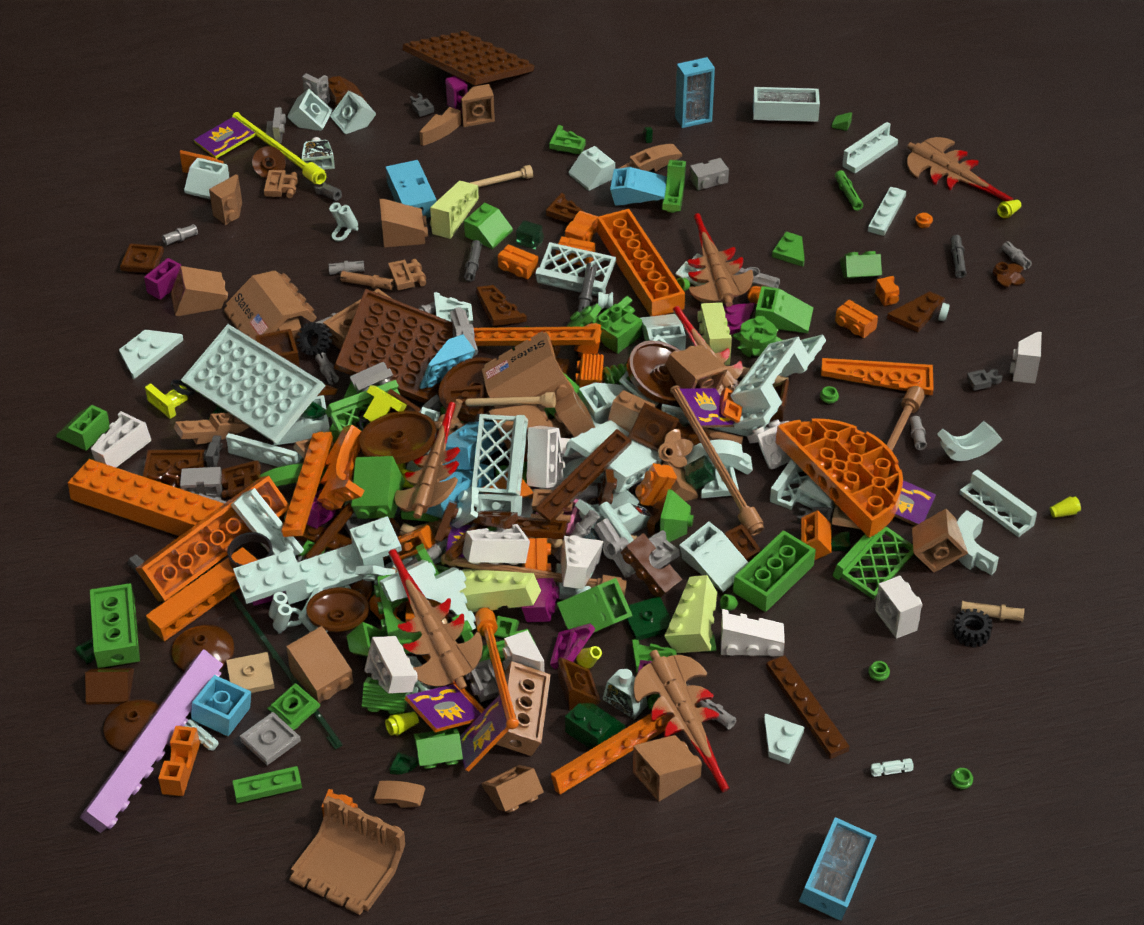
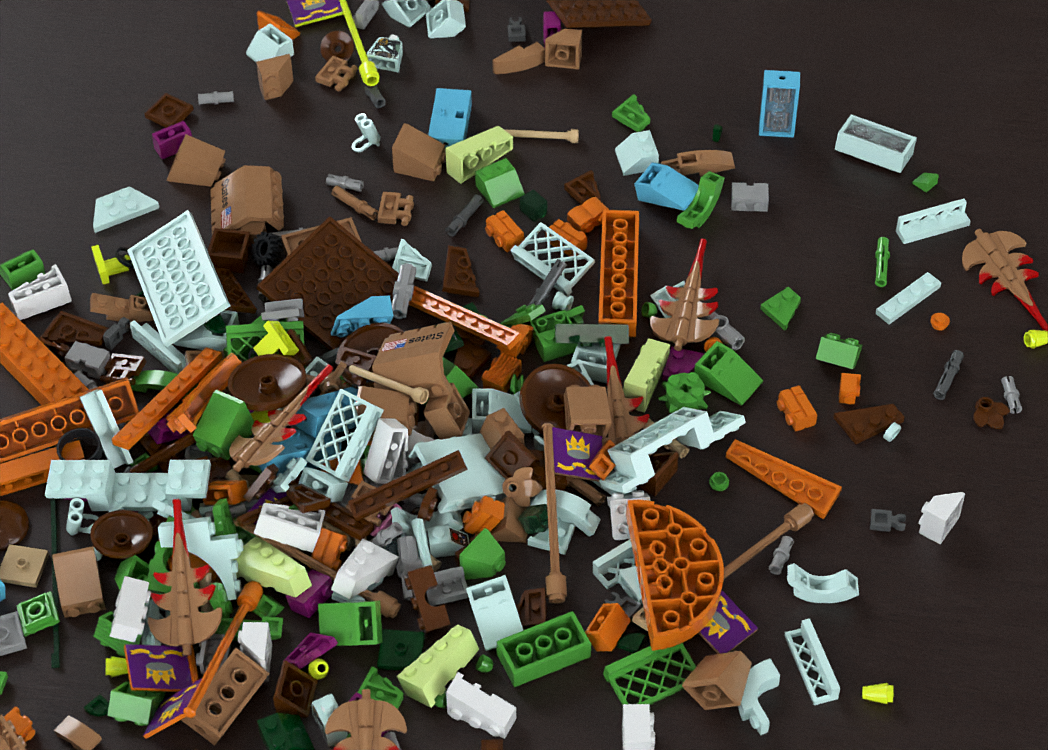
camera: 25 degrees right, 5 degrees up
none -> bracket [555,324,629,347]

